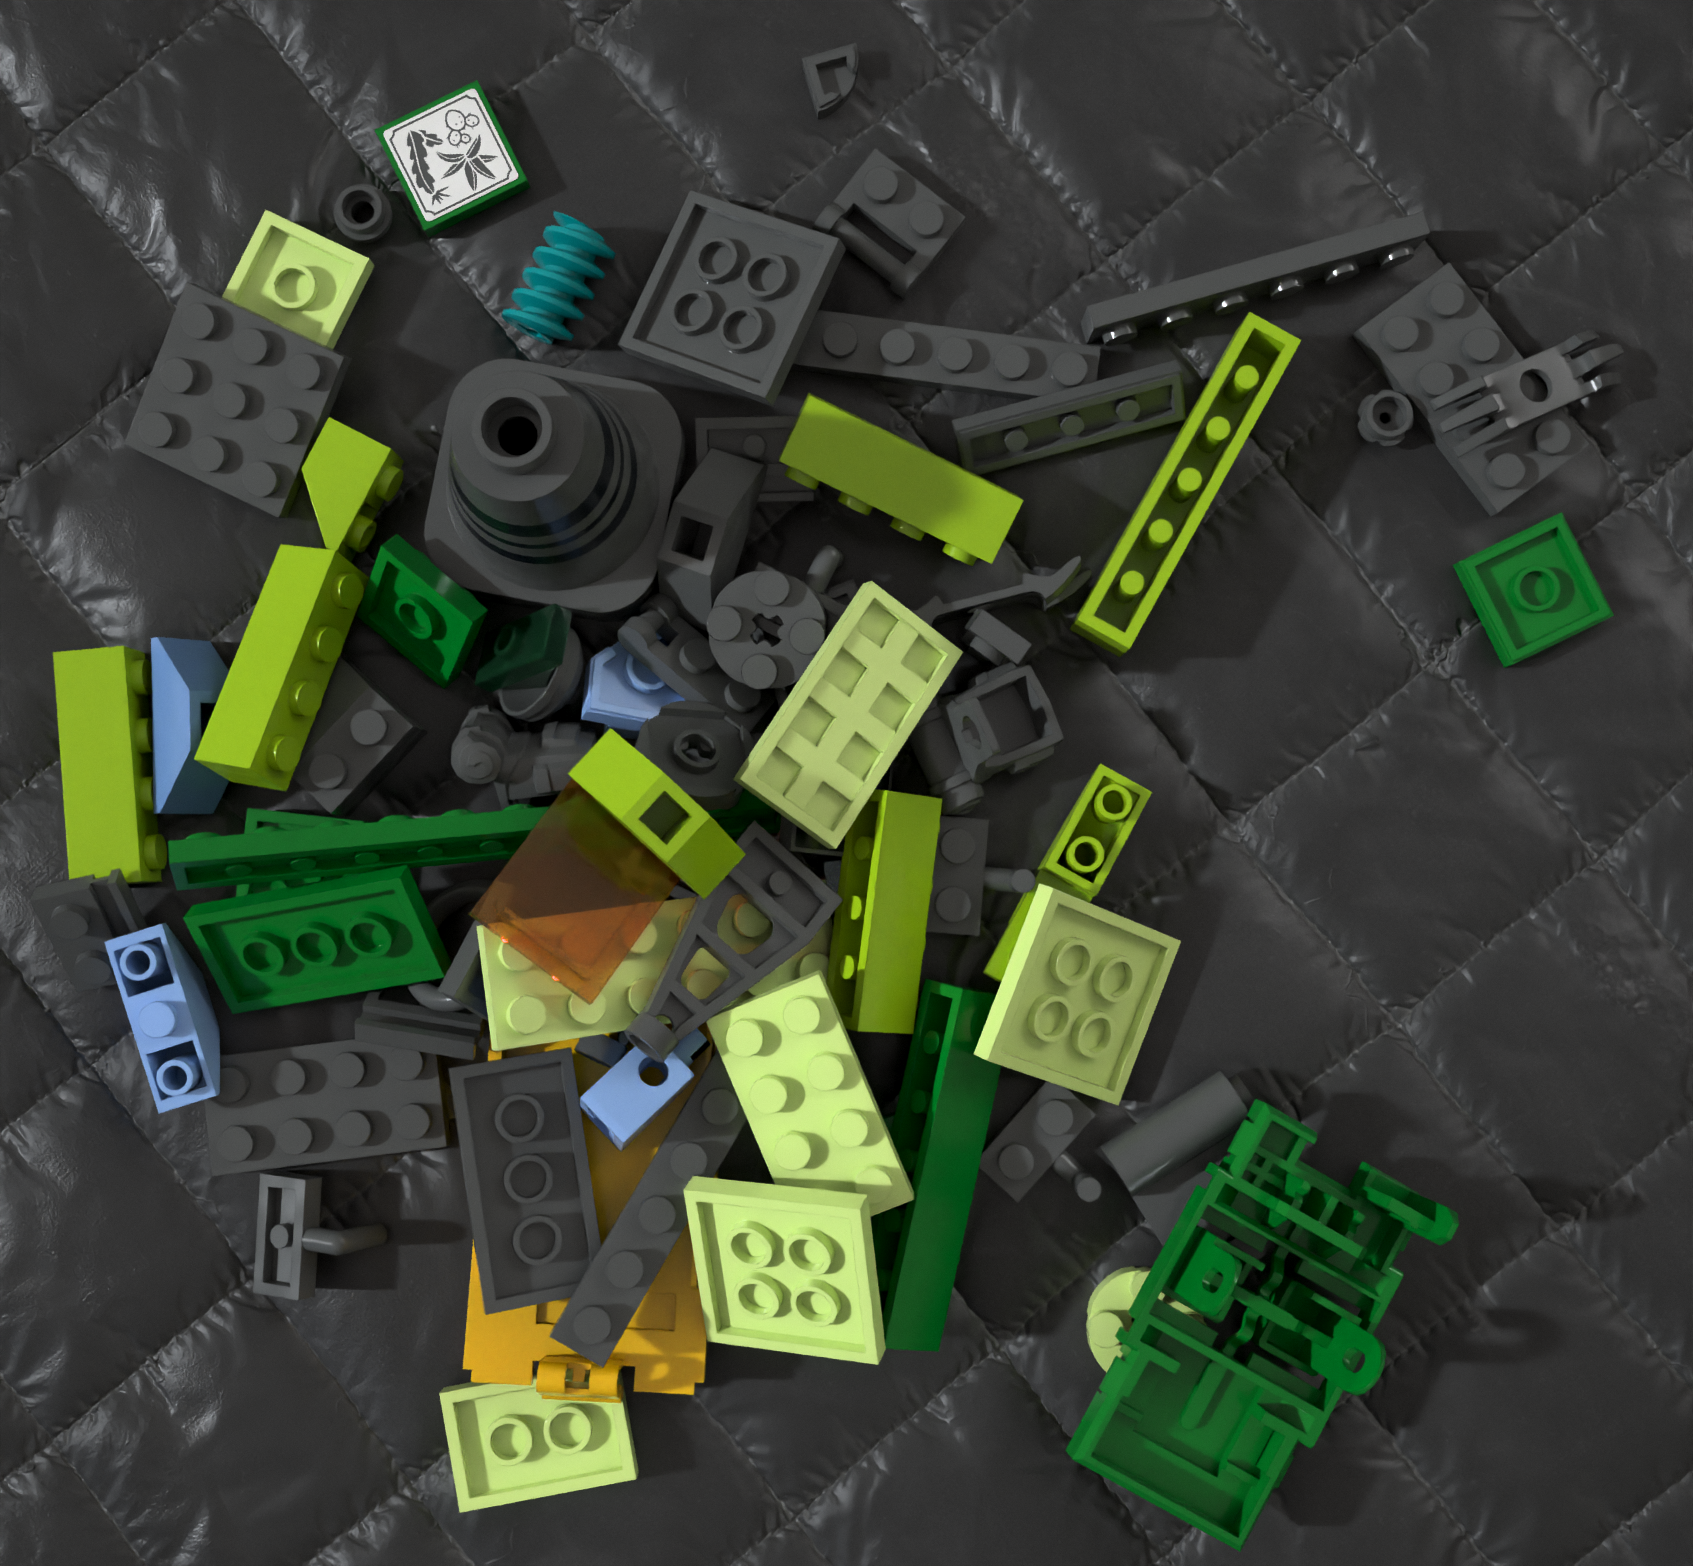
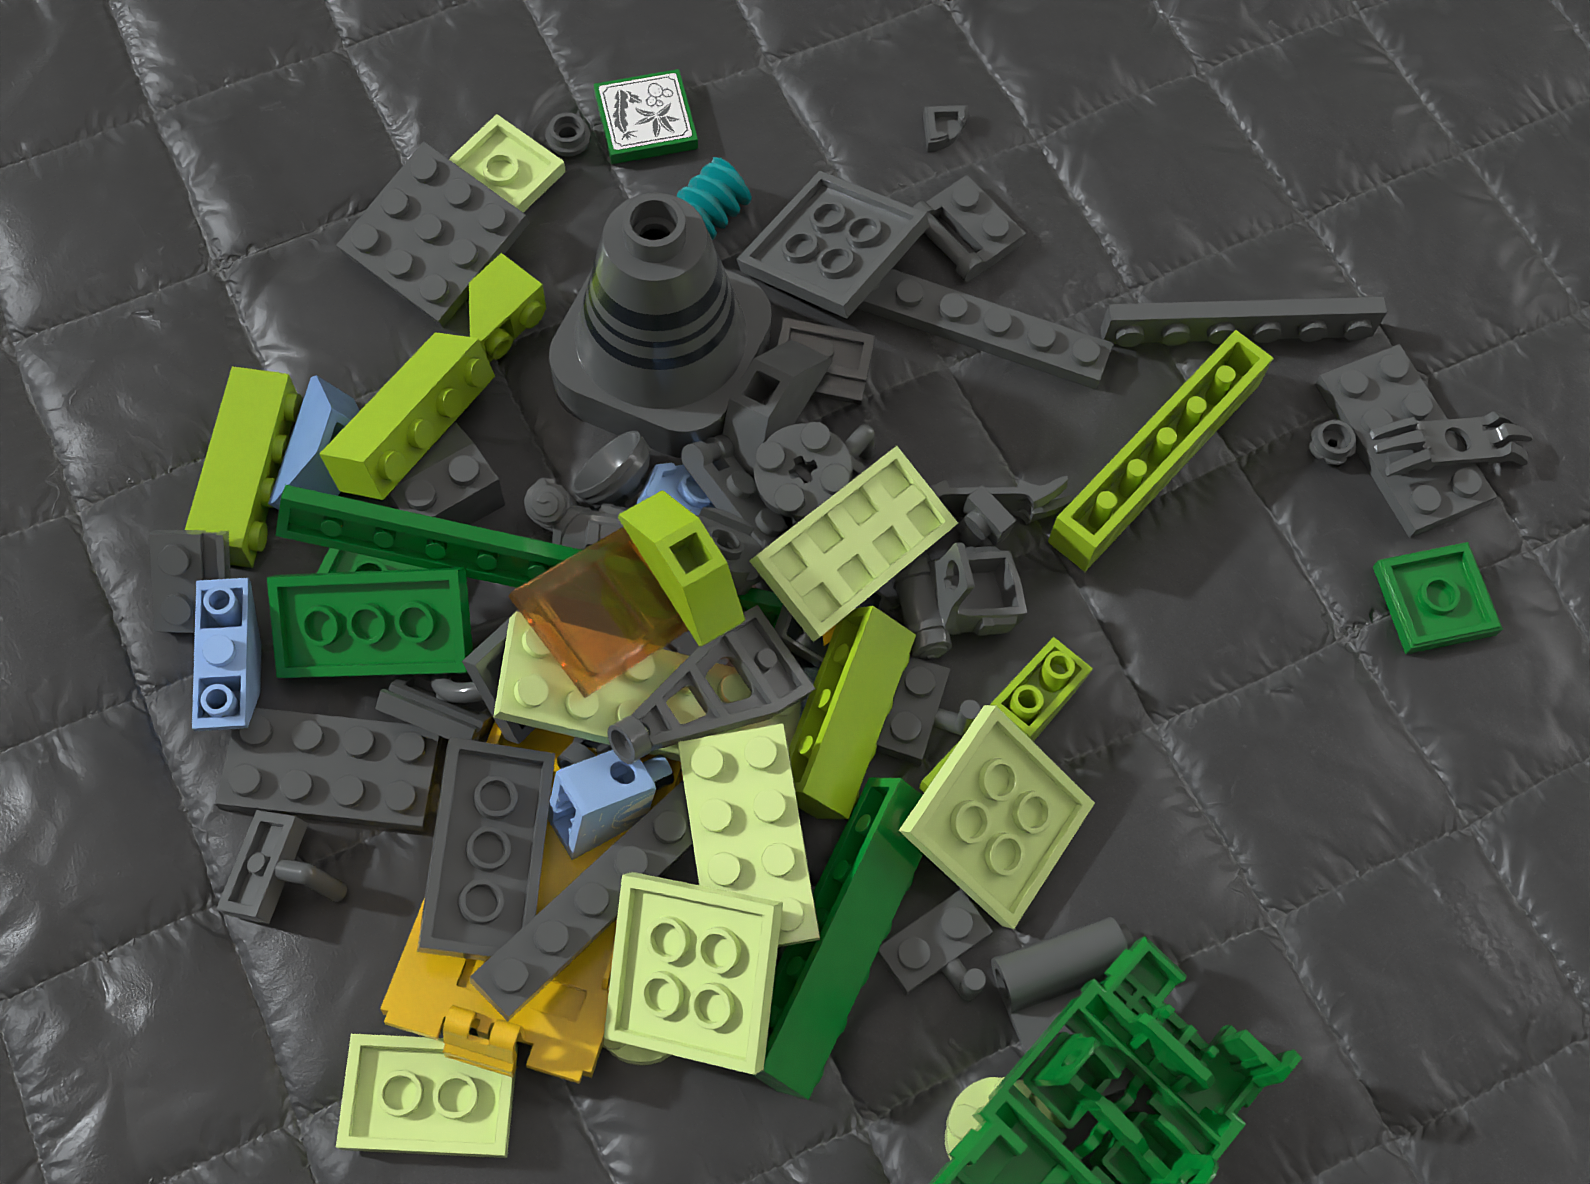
camera: 10 degrees right, 20 degrees down
green plate [356,534,488,689] -> none
clear green plate [474,603,572,692] -> none
lime brick [779,393,1024,566] -> none
dark grey tile [952,360,1186,475] -> none

